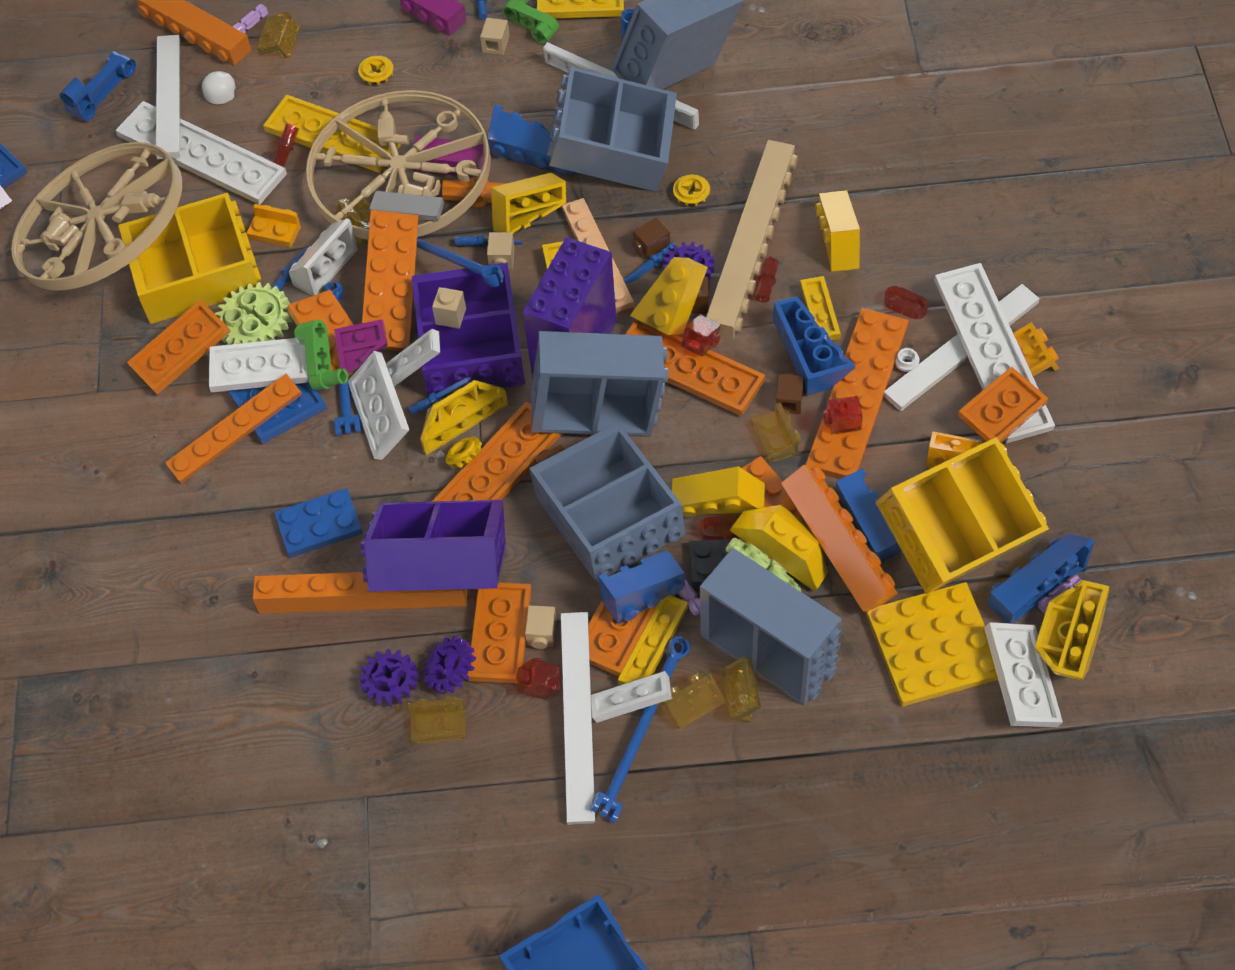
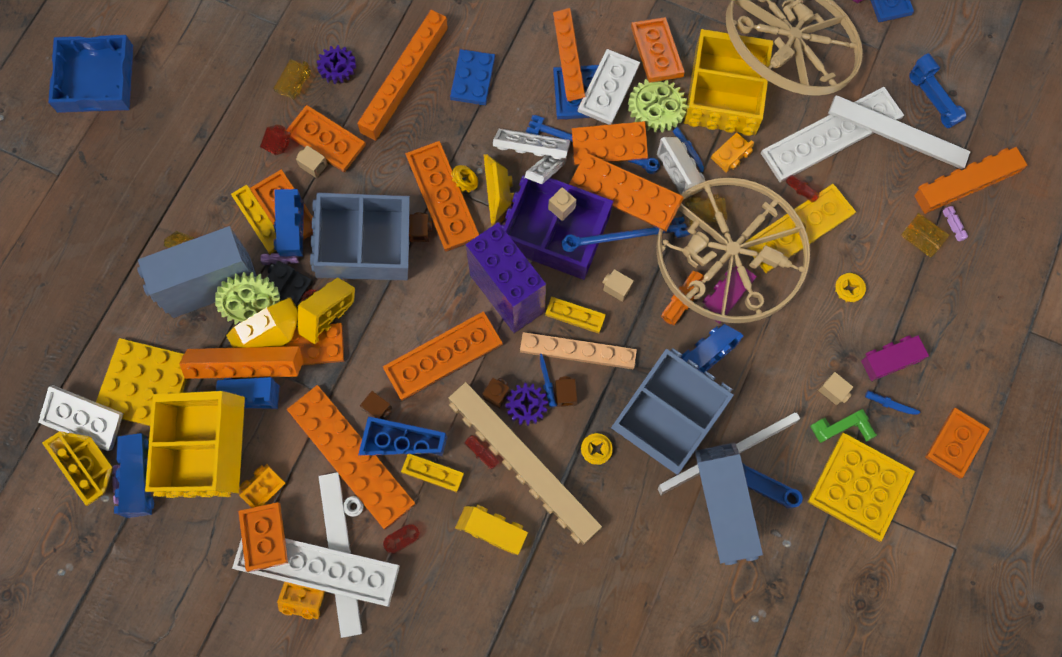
camera: 115 degrees right, 15 degrees up
white hair [202,71,236,104] -> none
bright green beam [294,320,348,391] -> none
magenta wing [334,319,388,375] -> none
dark purple container [360,500,506,592] -> none
light grey tile [369,191,444,221] -> none
blue piece [409,377,471,415] -> none
dark purple gear [422,636,476,694] -> none
blue piece [455,235,523,247] -> none
yellow wedge [491,173,566,233] -> none
sand blue container [531,331,668,436] -> none
white tile [561,612,595,825] -> none
blue hinge [589,636,690,823] -> none
white plate [591,671,672,723] -> none
yellow wedge [630,257,708,335] -> none
clear yellow bracket [660,672,726,729] -> none
clear red brick [681,315,721,357] -> none
clear yellow bracket [751,403,801,463] -> none
clear red brick [823,396,863,435] -> none

